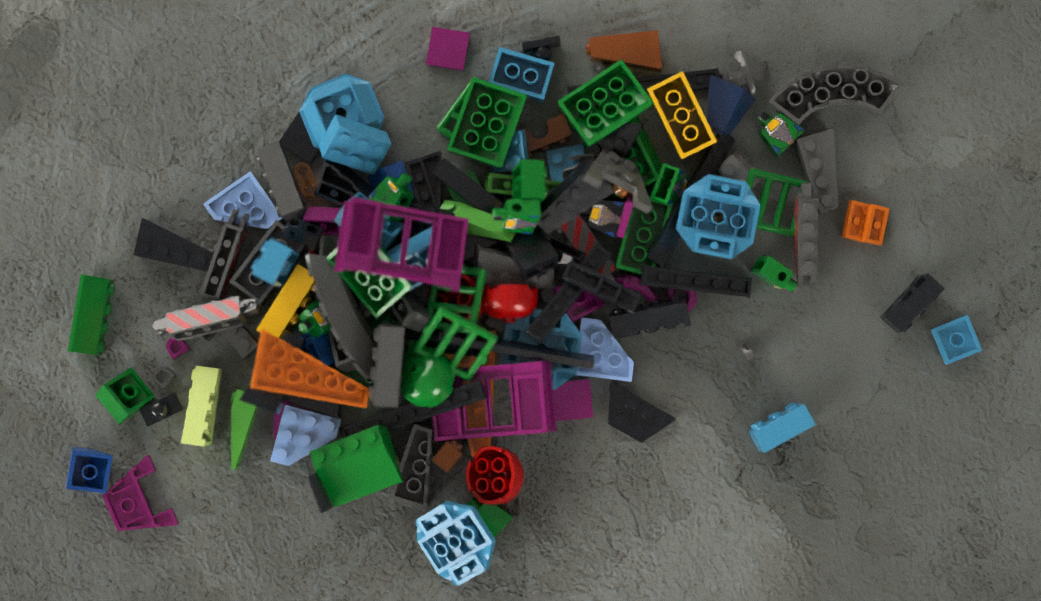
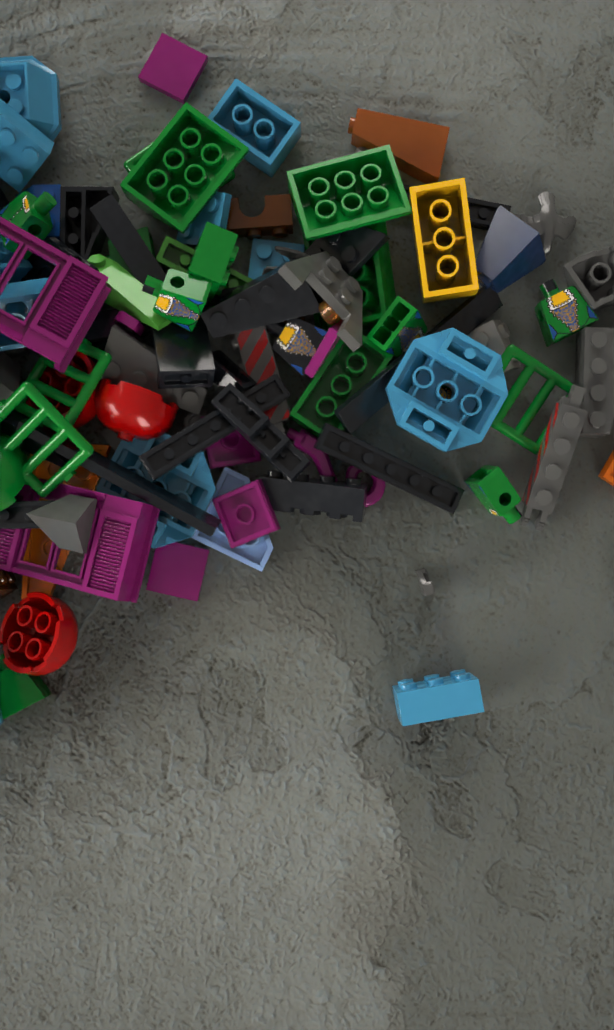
camera: 20 degrees right, 0 degrees up
black tile [522,35,561,61] -> none
black wing [608,382,676,443] -> none
none -> dark grey slope [26,494,97,554]
none -> magenta tile [114,310,145,337]
none -> magenta tile [212,479,281,549]

